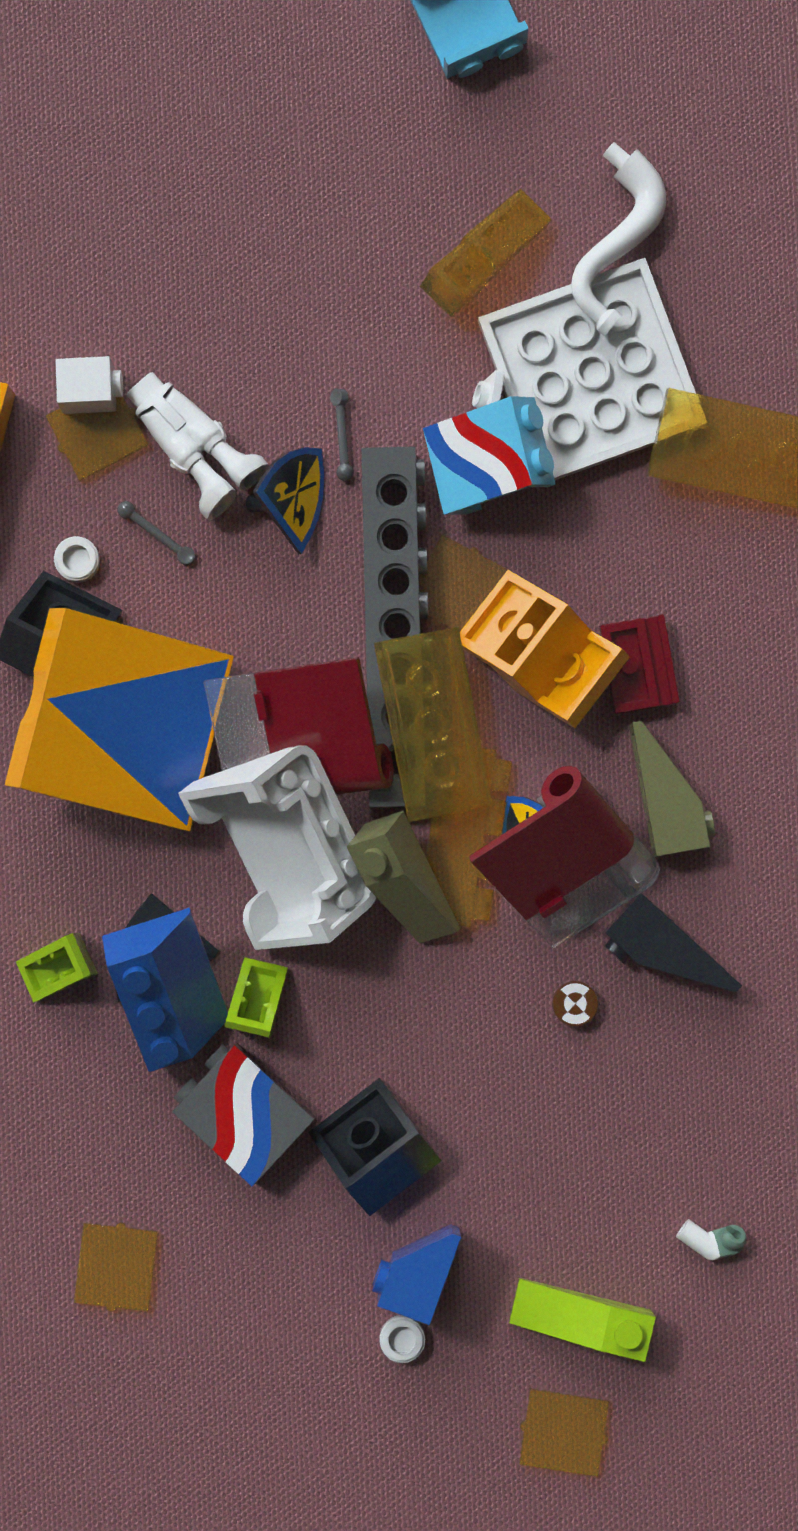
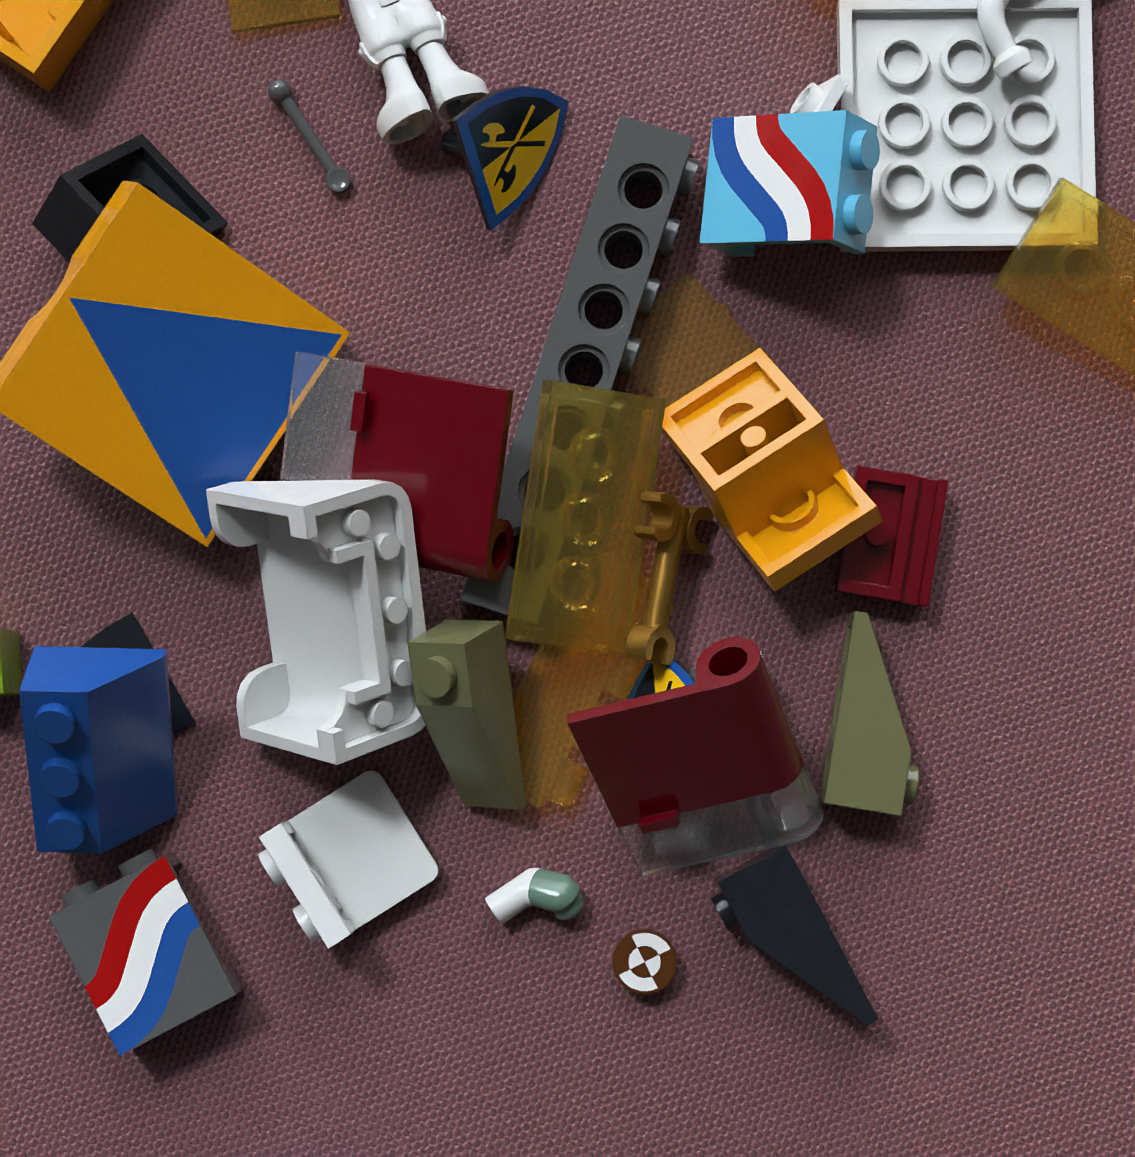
camera: 20 degrees right, 0 degrees up
white tile [54,536,100,583] -> none
lime slope [225,957,288,1038] -> none
black slope [308,1078,442,1216] -> none
dark grey hinge [330,388,354,481] -> none
none -> white bracket [258,770,439,949]
none -> arm [485,868,584,924]
none -> pearl gold bar [625,491,713,666]

